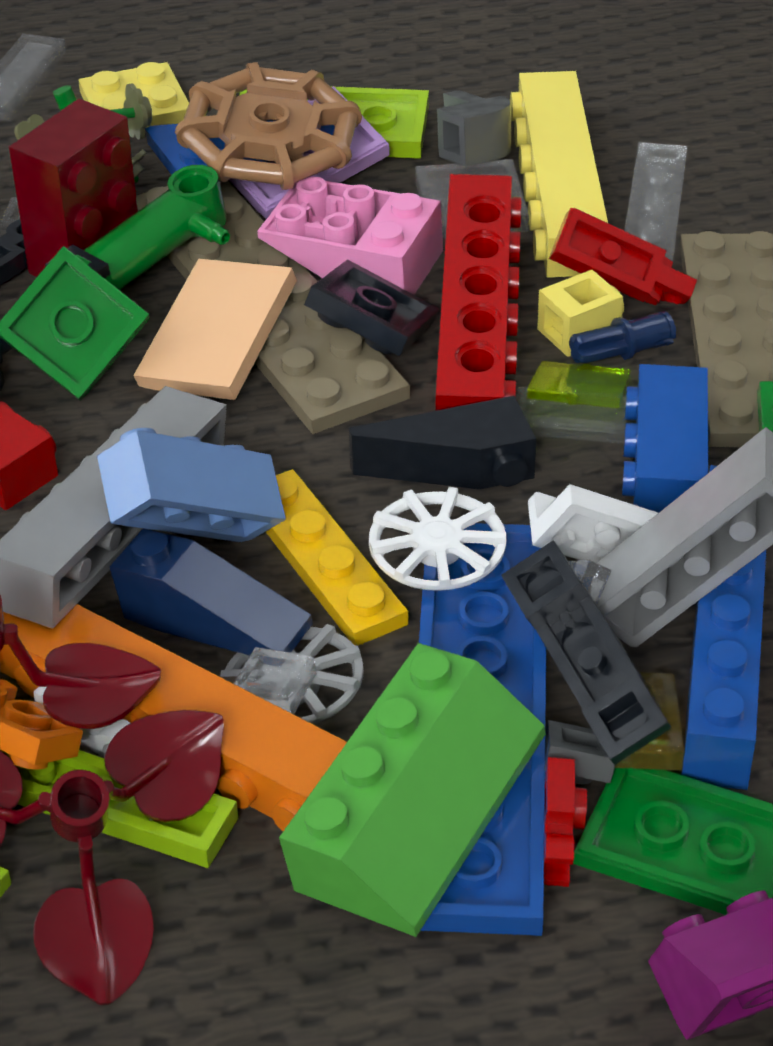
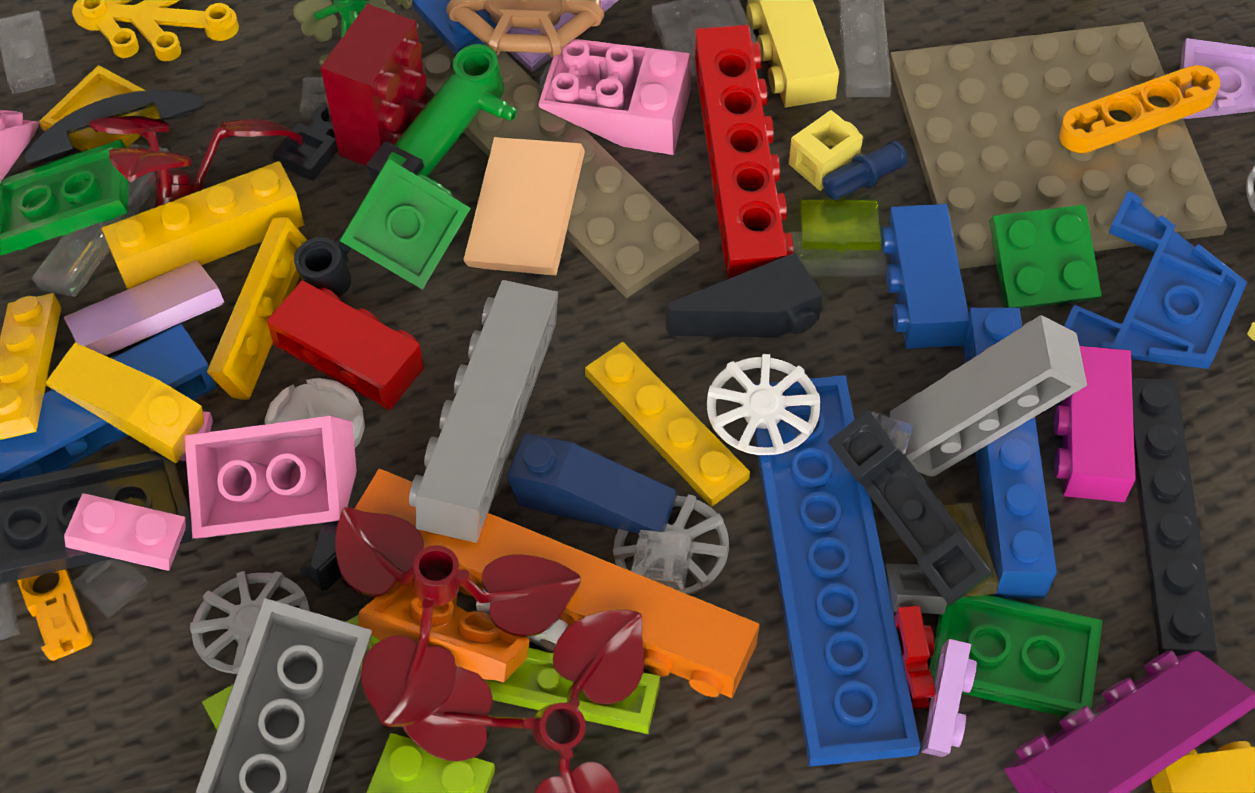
camera: 10 degrees left, 15 degrees up
medium blue brick [97,428,286,542] -> none
bright green slope [279,643,546,937] -> none
black plate [304,259,440,356] -> none
white bracket [528,484,658,564] -> none
red hinge [549,208,697,305] -> none
none -> lavender plate [921,639,977,757]

